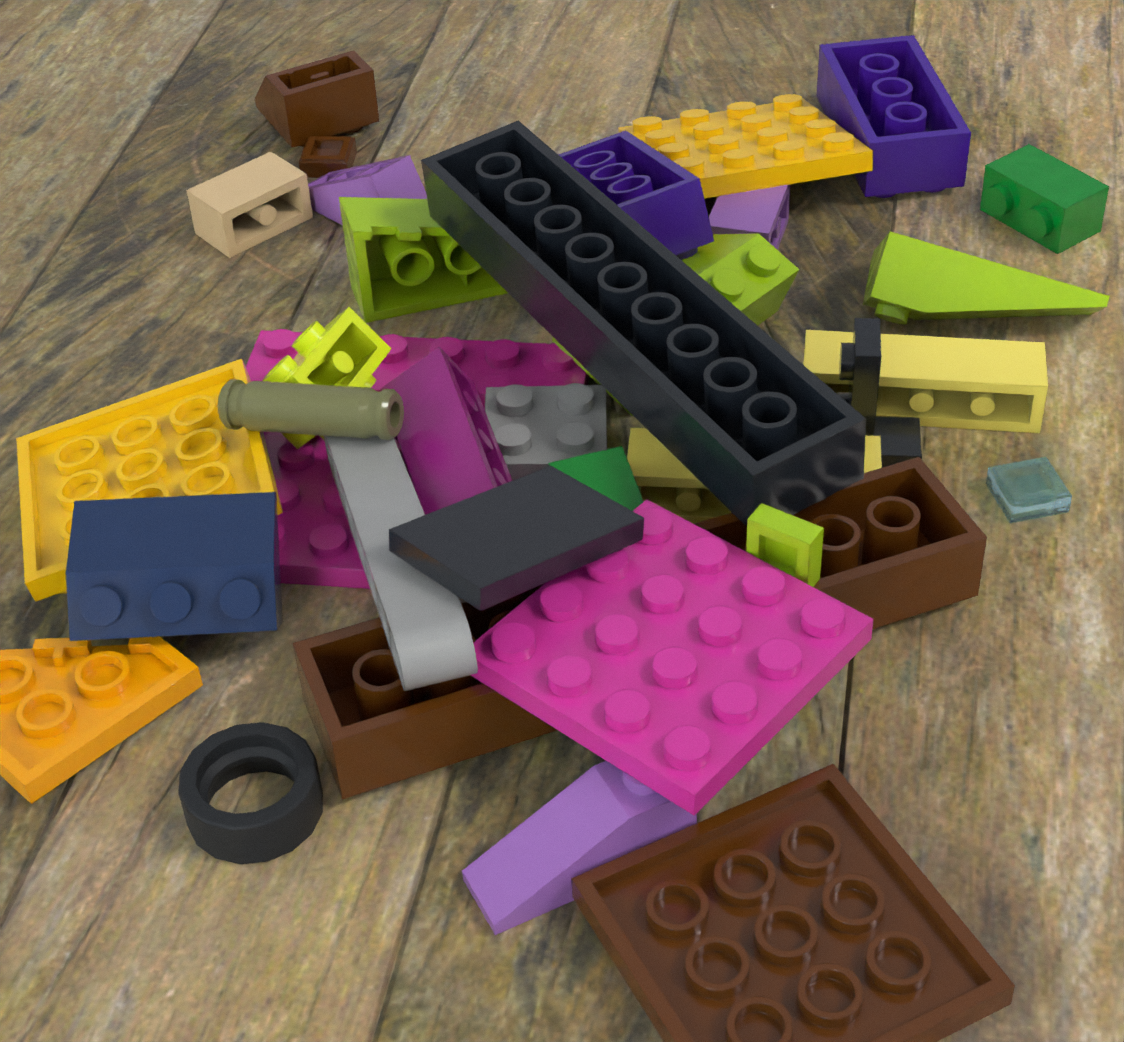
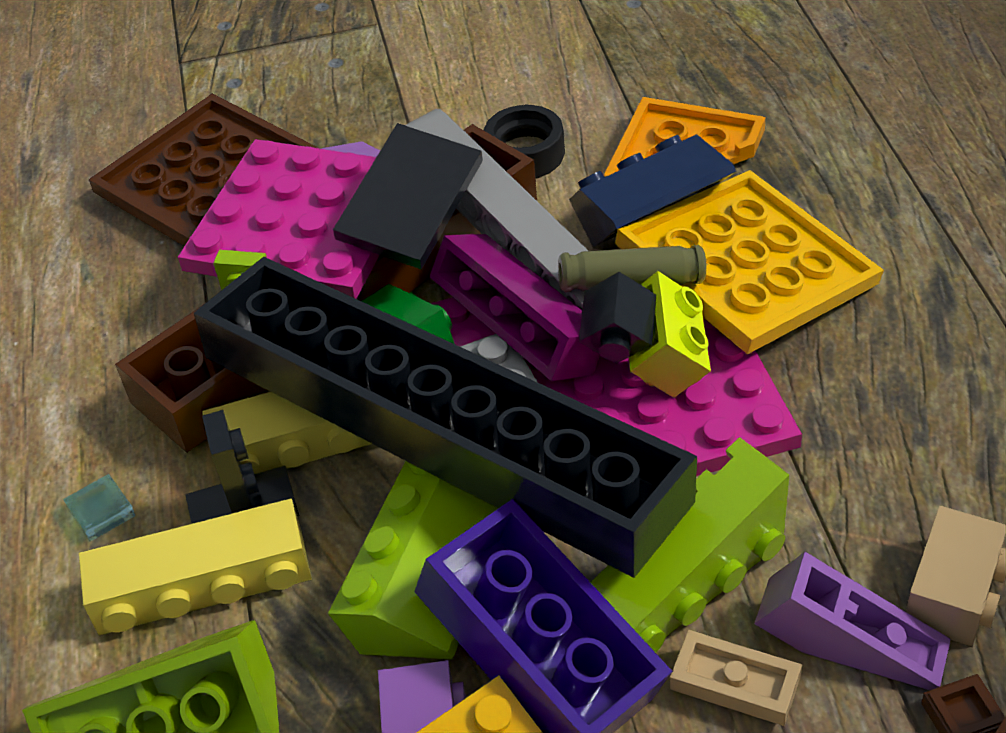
camera: 160 degrees right, 5 degrees up
none -> black brick [578,272,656,364]

